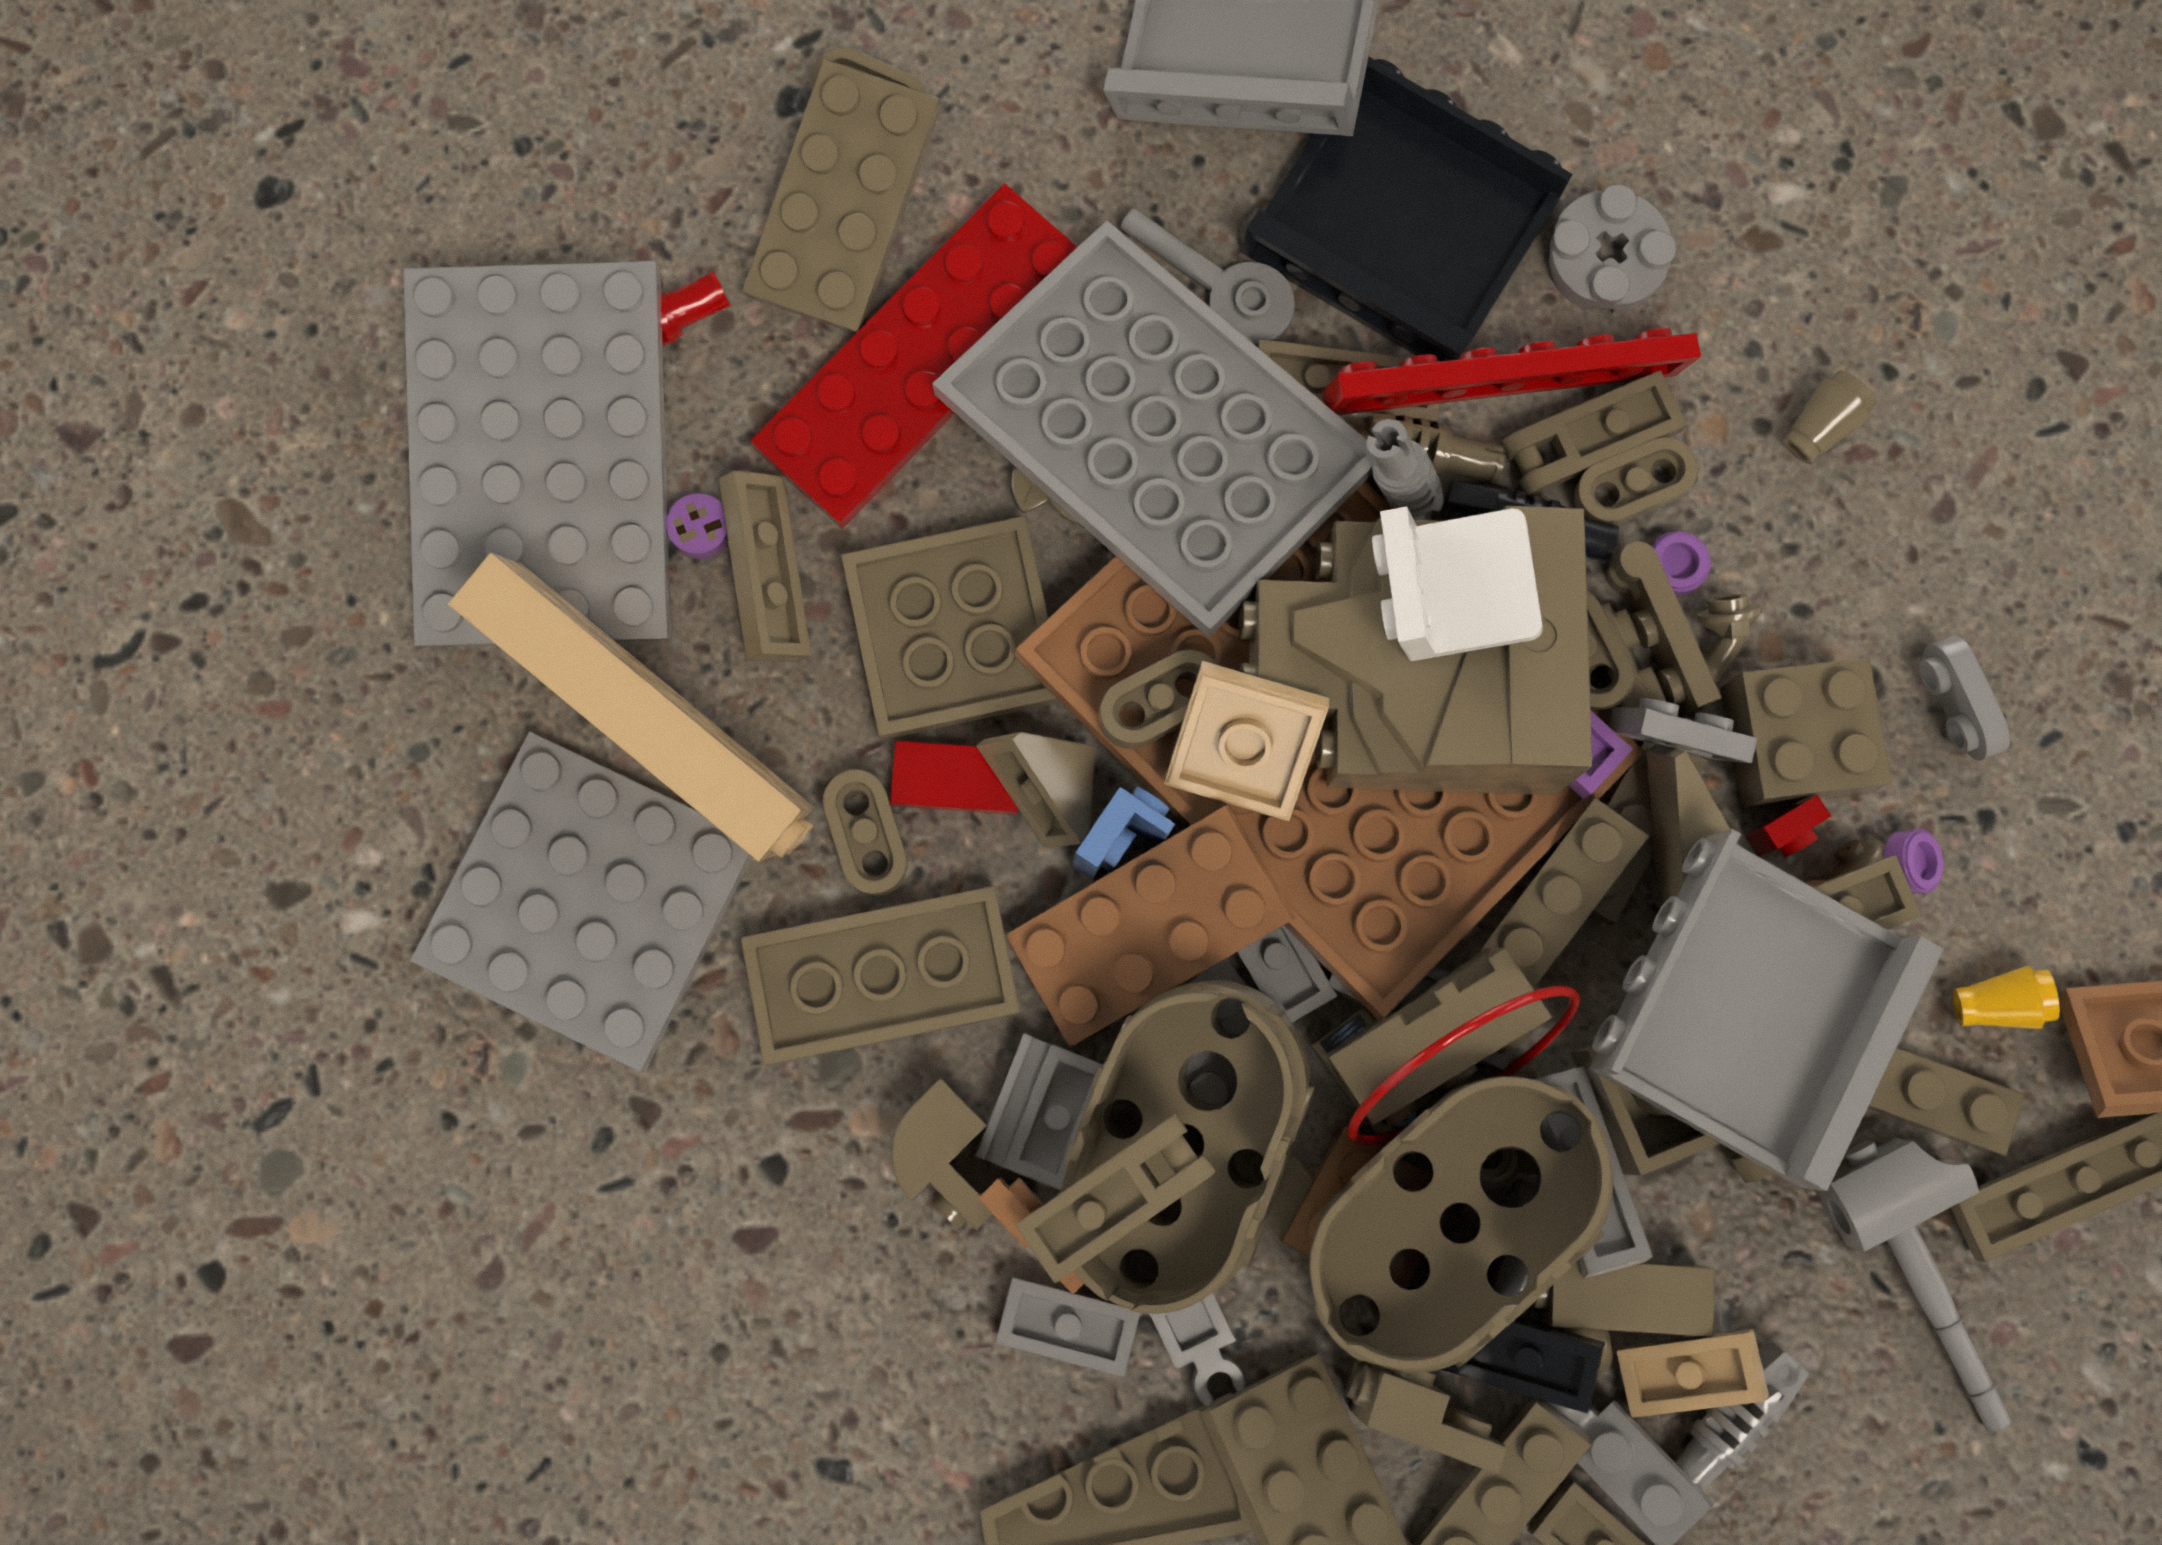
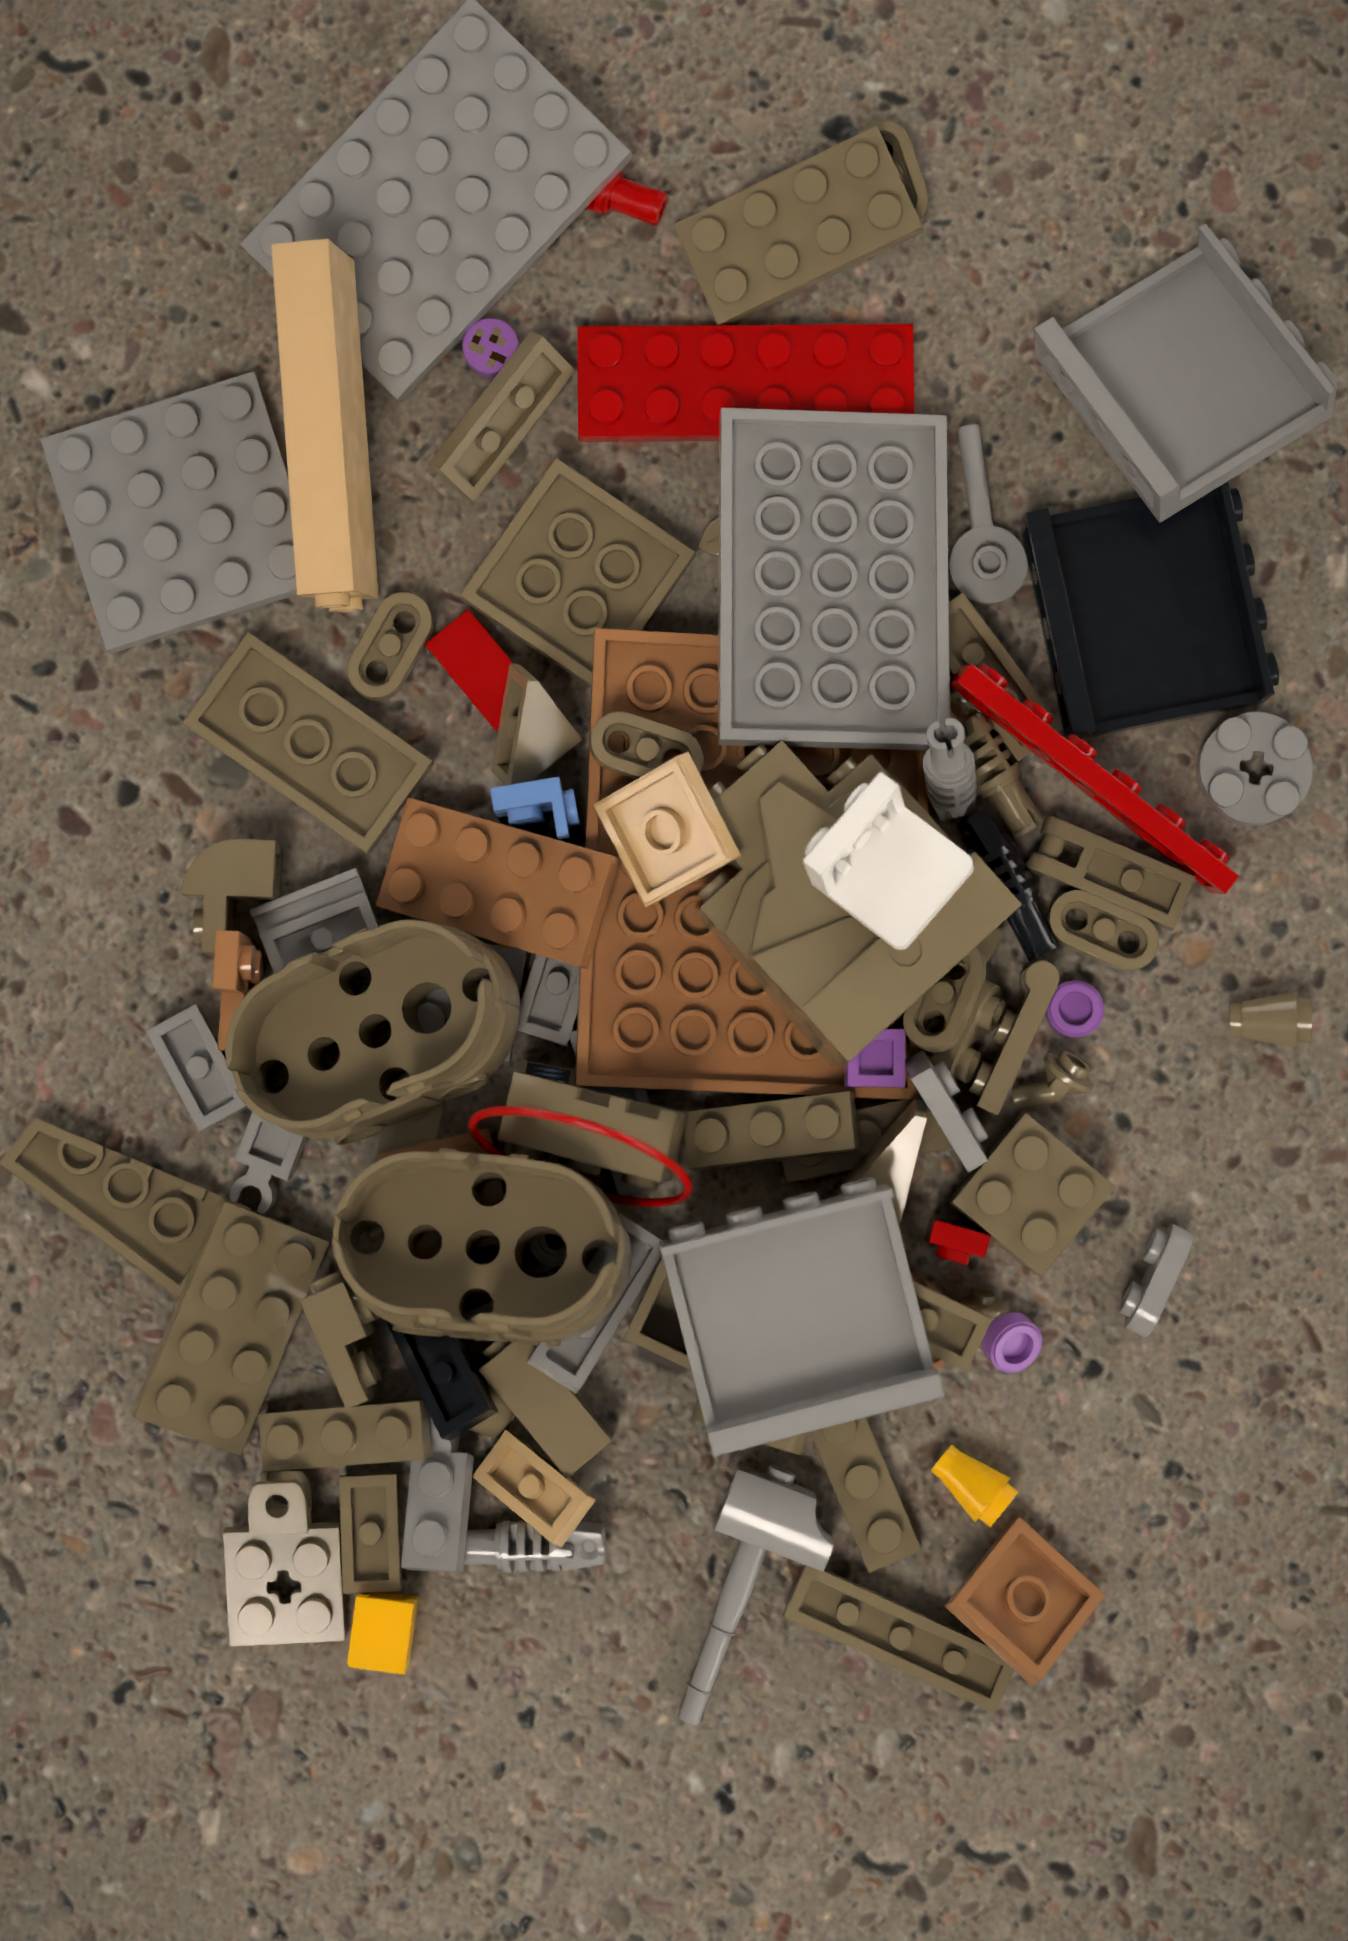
camera: 50 degrees right, 5 degrees up
dark tan plate [1015,1113,1216,1284] -> none

